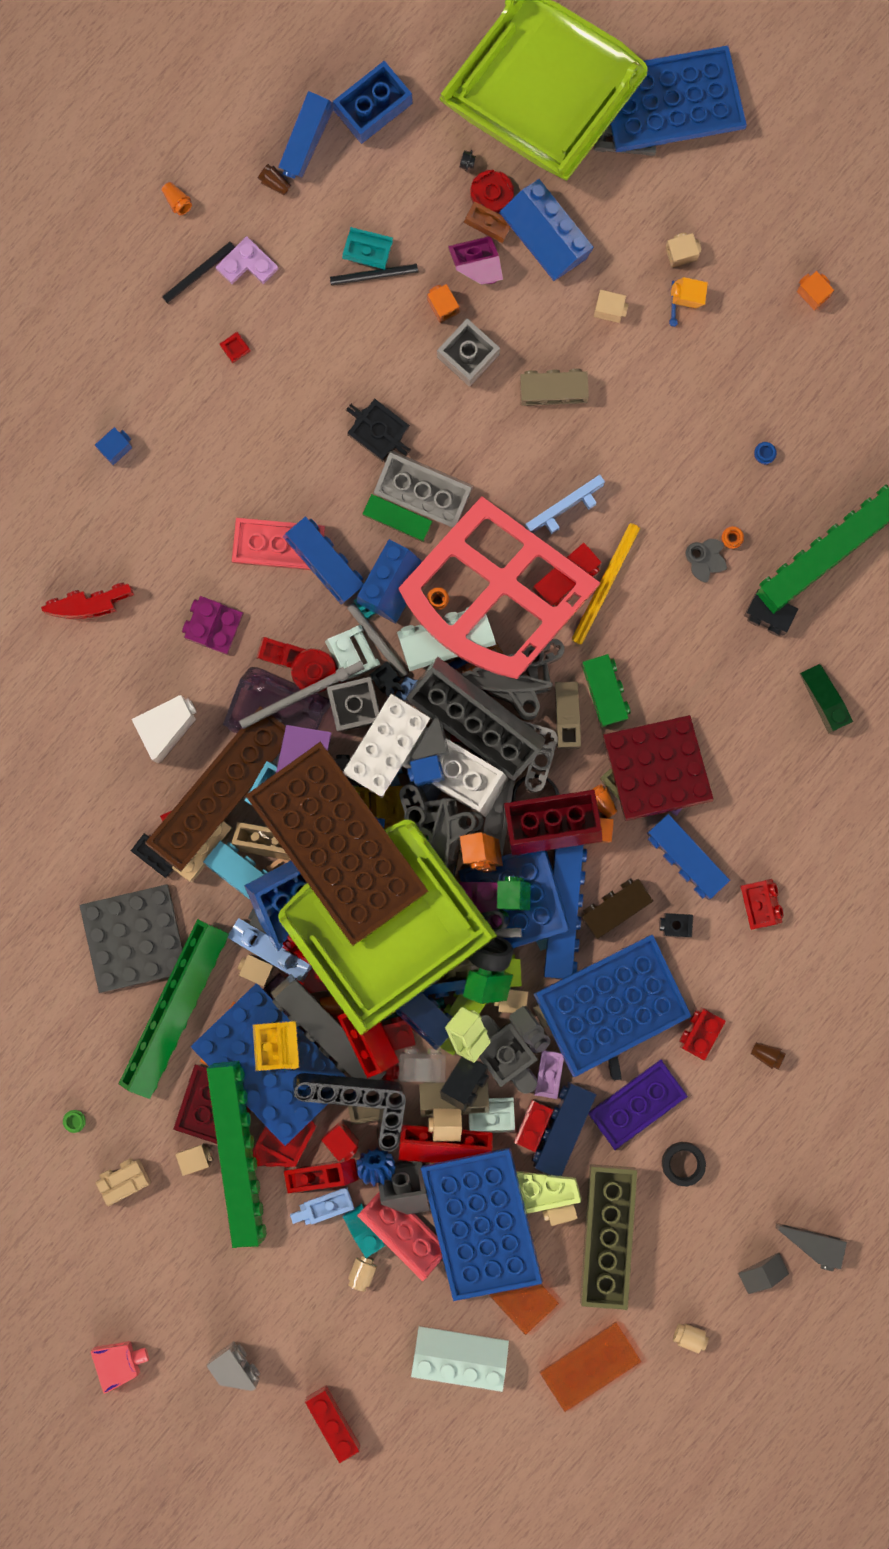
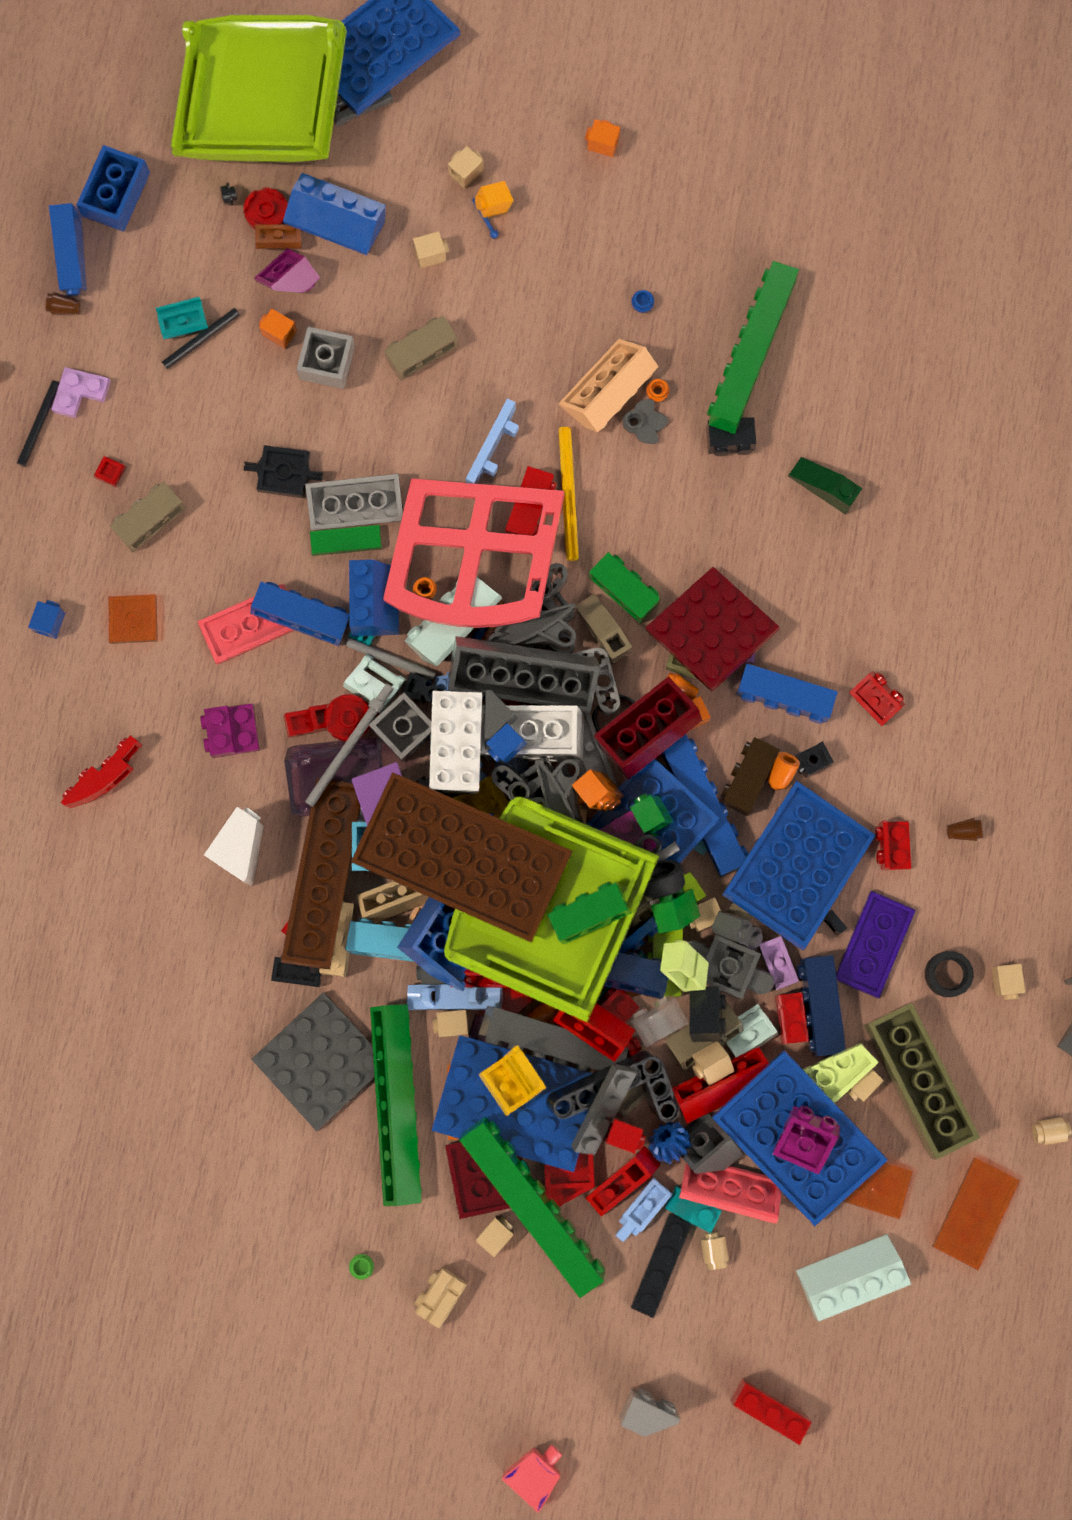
camera: 30 degrees left, 5 degrees down
none -> clear orange tile [108,594,158,644]
none -> dark tan brick [110,482,186,553]
none -> green brick [547,882,632,945]
none -> light nougat slope [559,339,659,432]
none -> dark grey plate [571,1064,637,1155]
none -> black plate [630,1214,692,1318]
none -> orange brick [766,752,800,790]
none -> magenta plate [773,1106,840,1174]
none -> tan brick [992,964,1026,1000]

